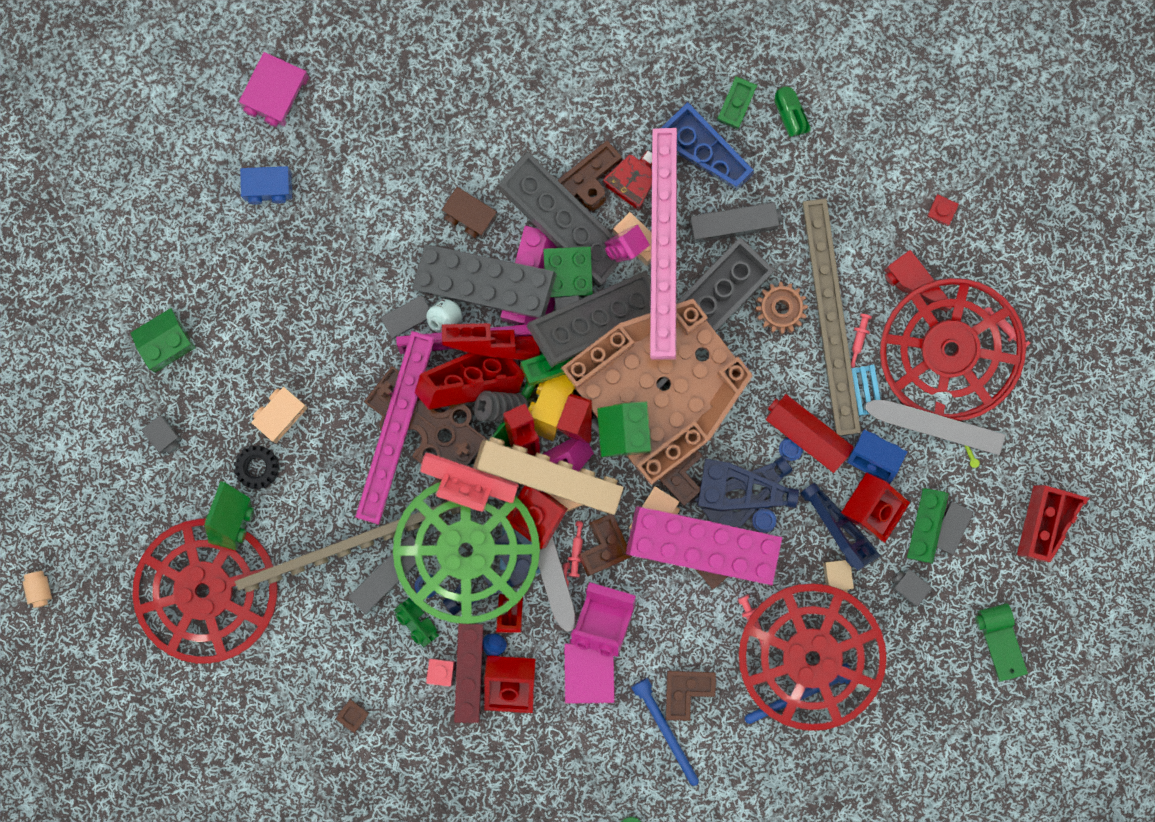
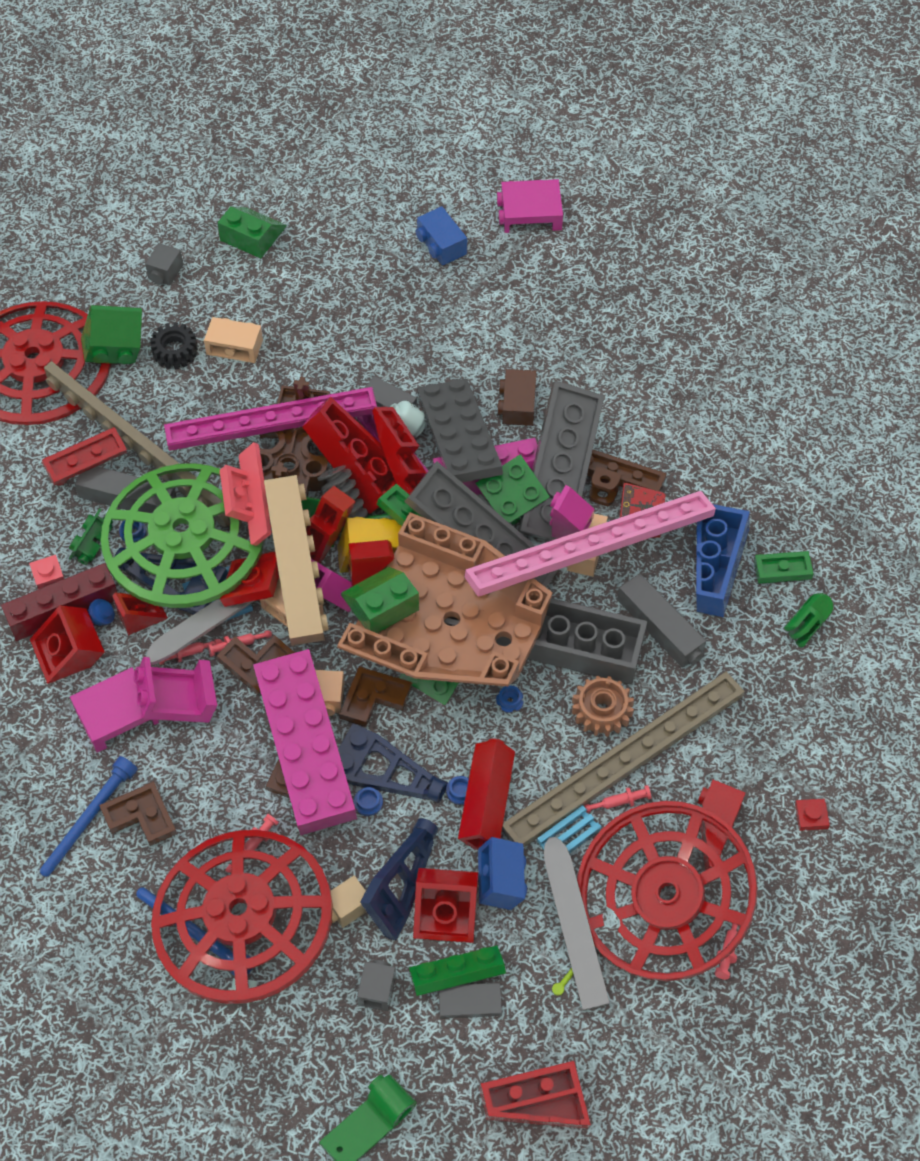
camera: 60 degrees right, 25 degrees down
dark blue plate [697,459,799,511] -> none
none -> red piece [42,427,127,486]

